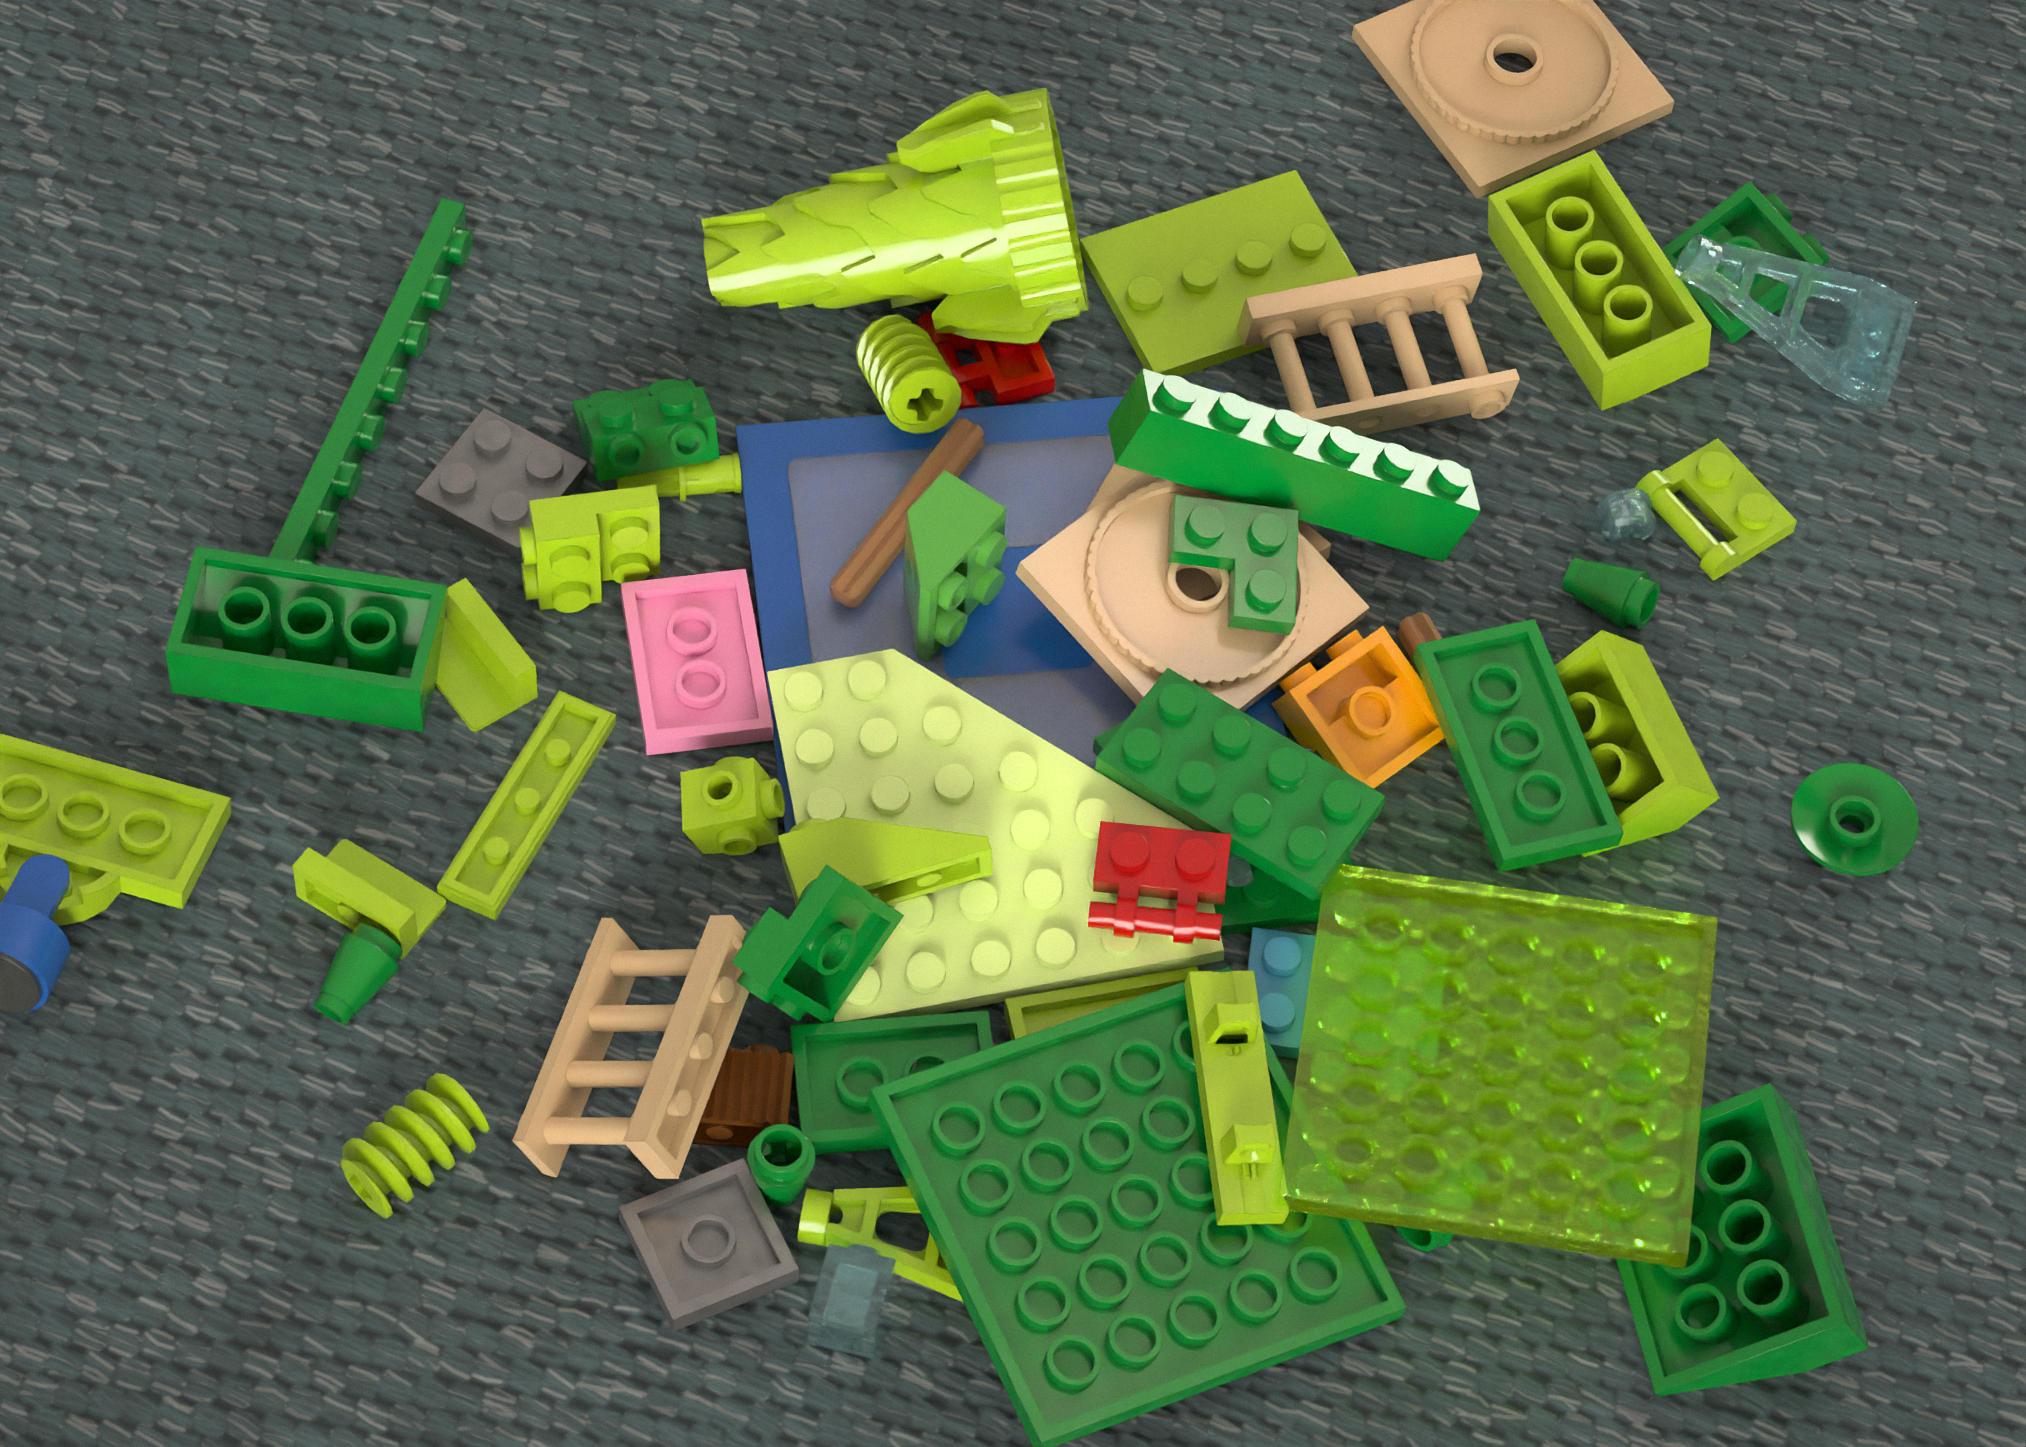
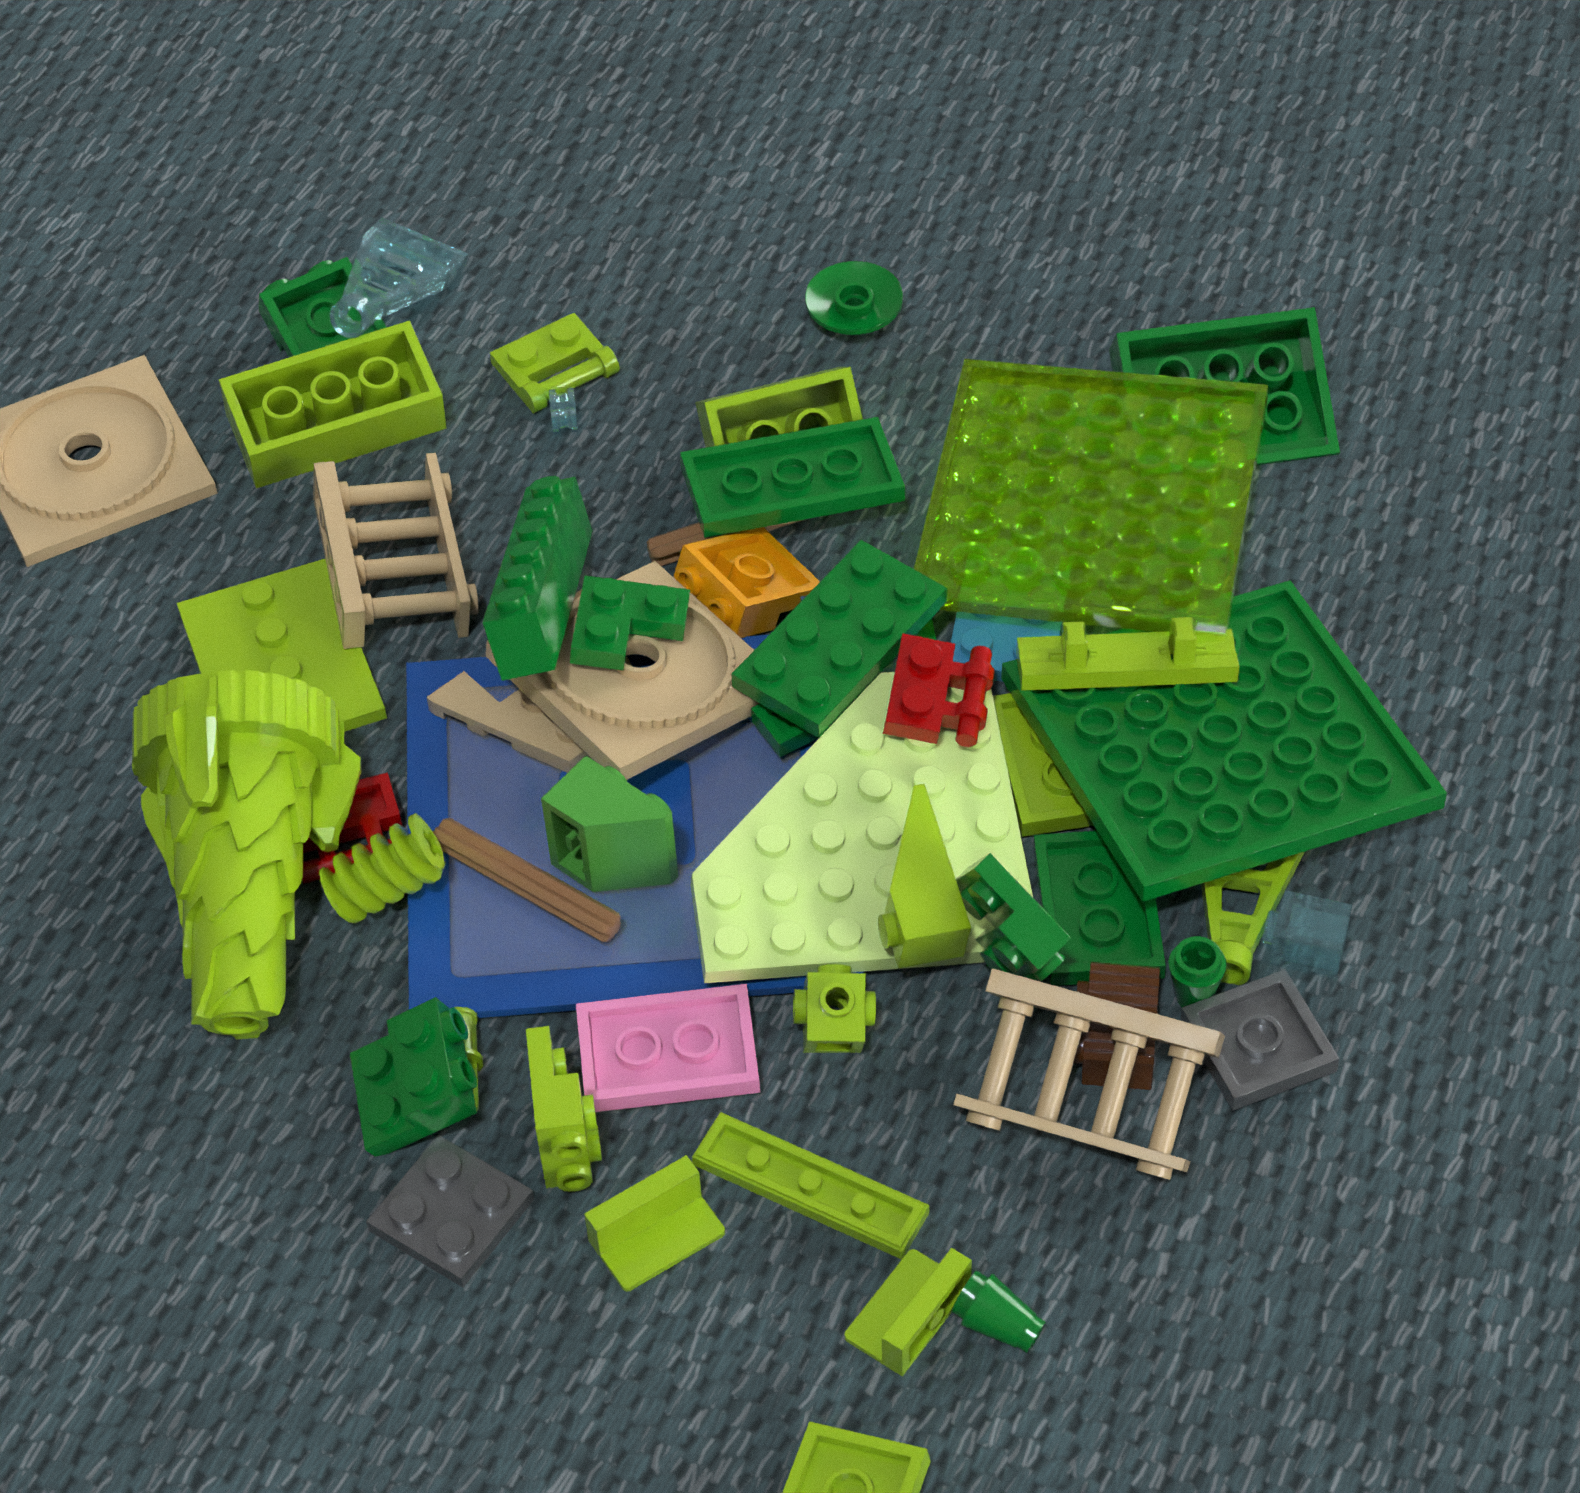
camera: 80 degrees left, 5 degrees down
green slope [165,546,448,733] -> none
green plate [269,198,473,565] -> none
lime piece [340,1073,490,1219] -> none
green cone [1562,557,1660,629] -> none

